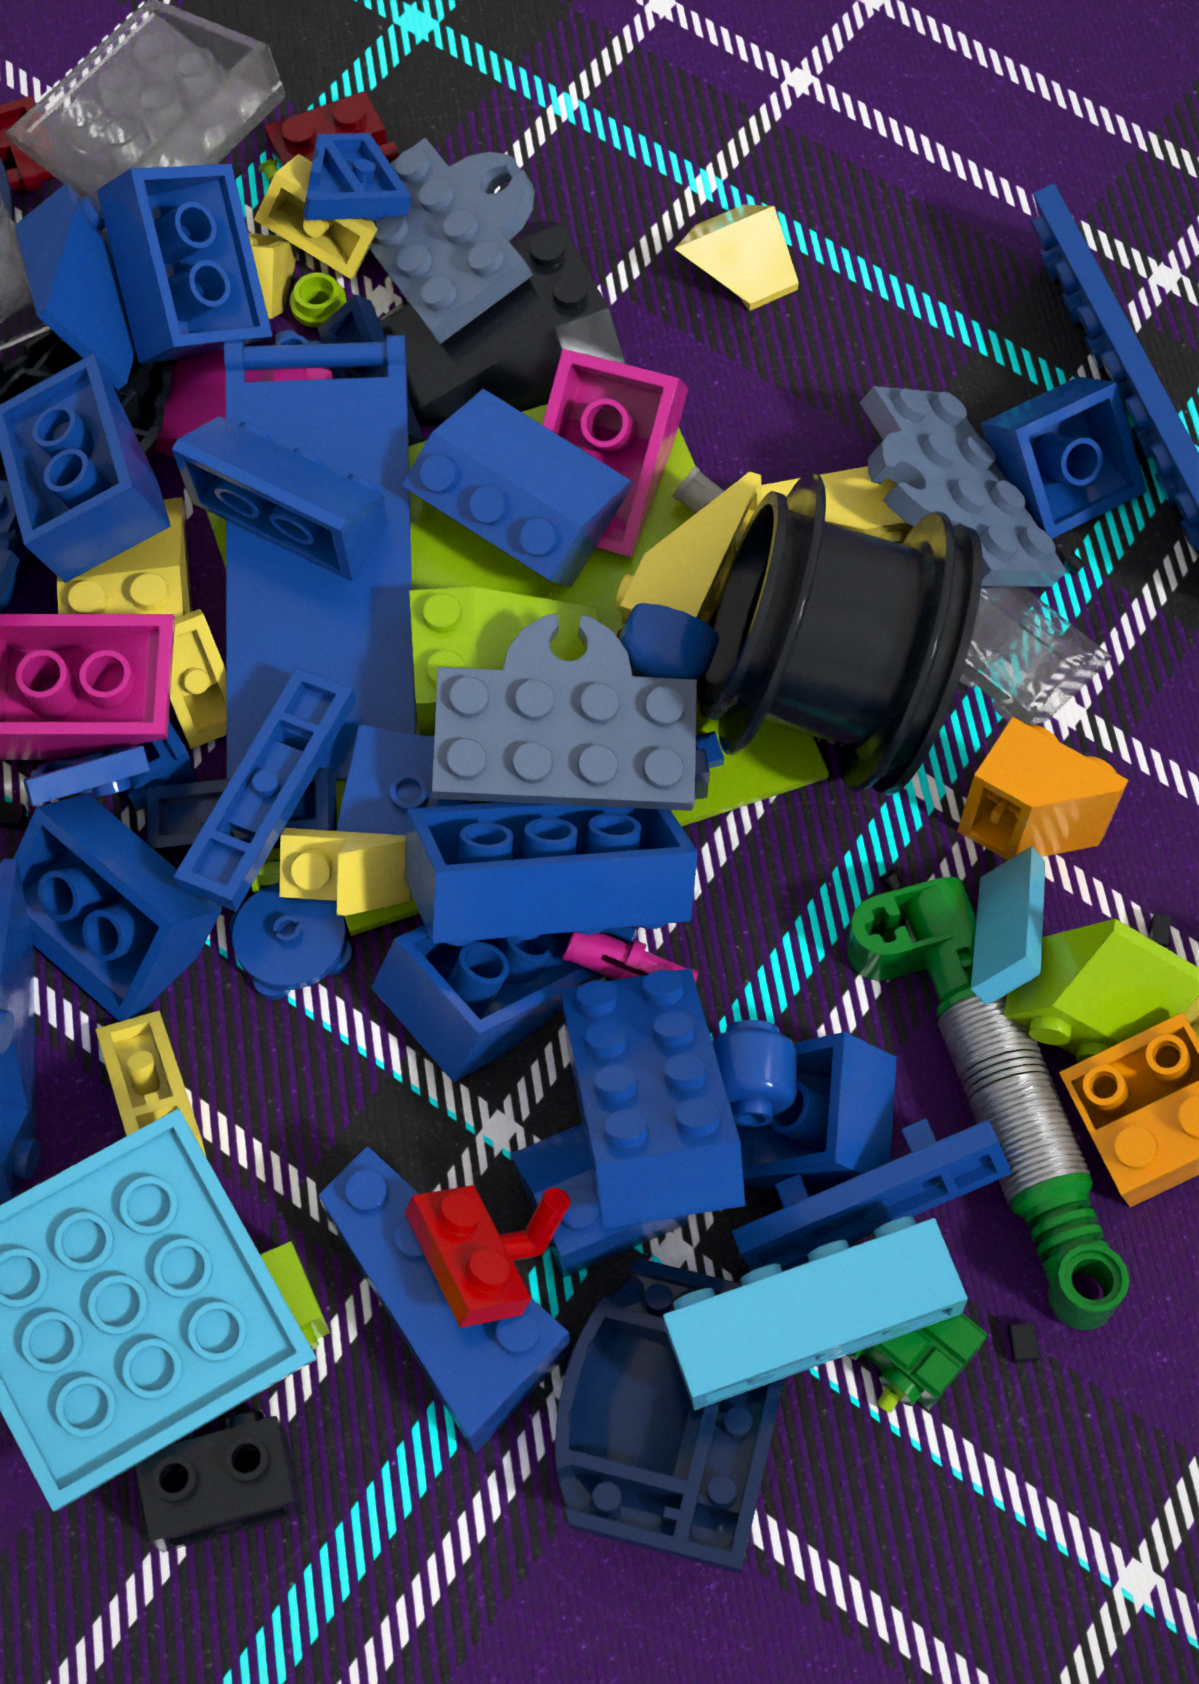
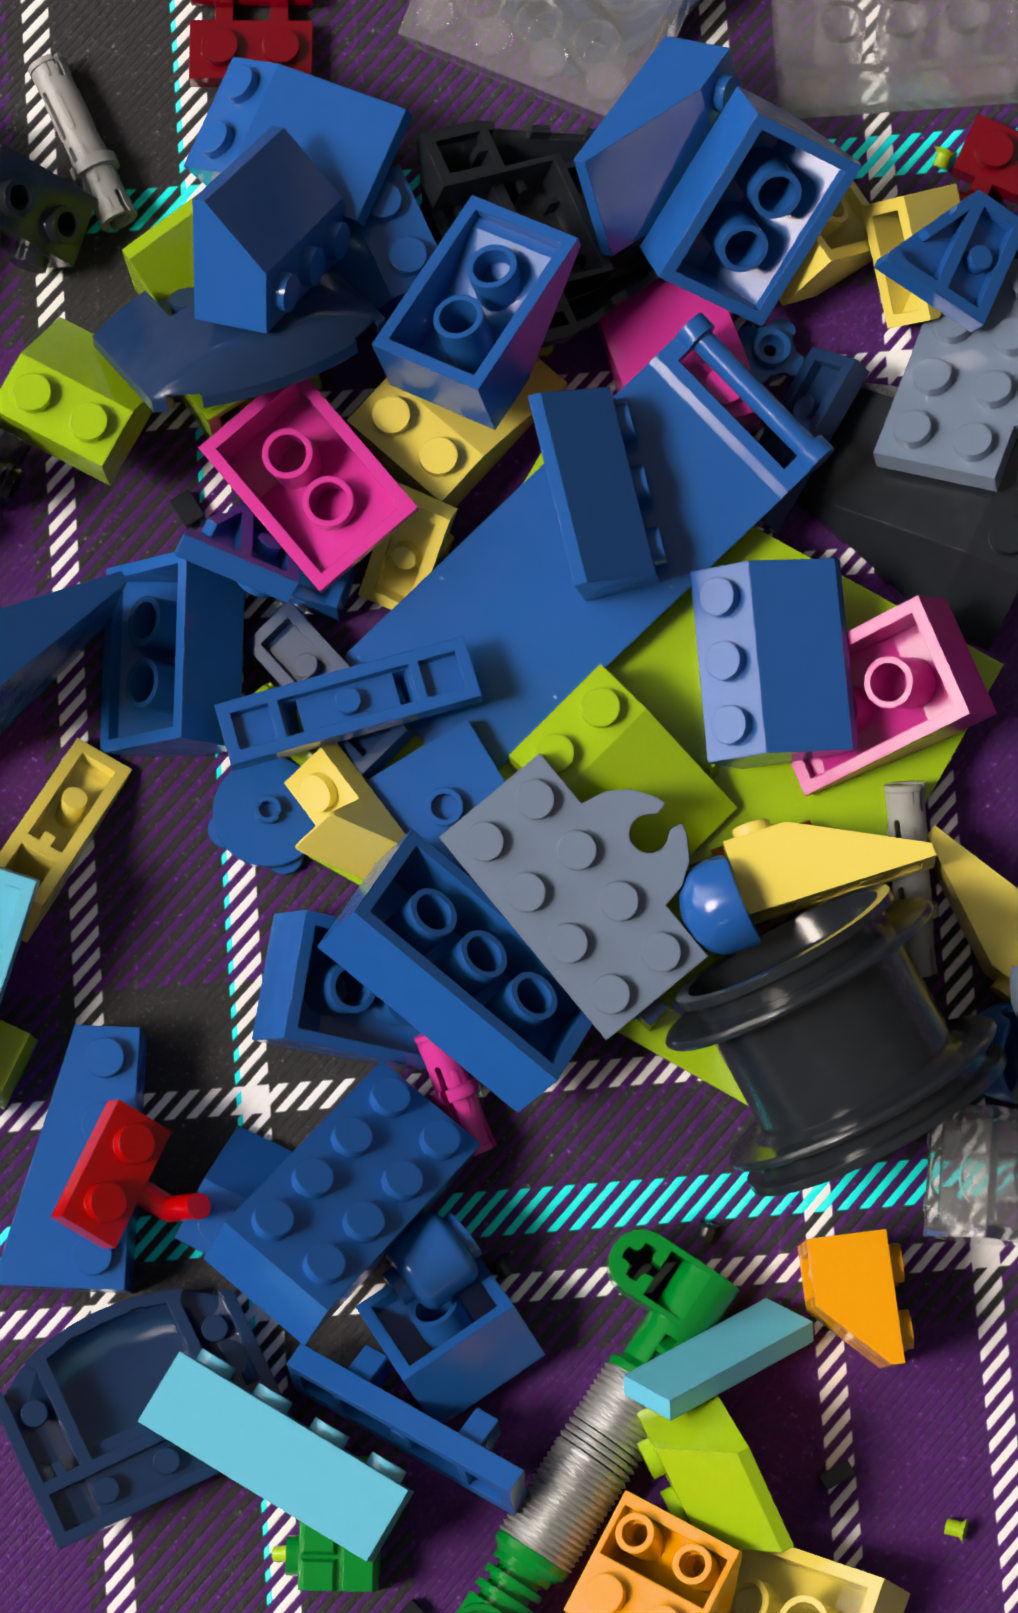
camera: 50 degrees right, 15 degrees up
lime plate [290,272,347,328] -> none

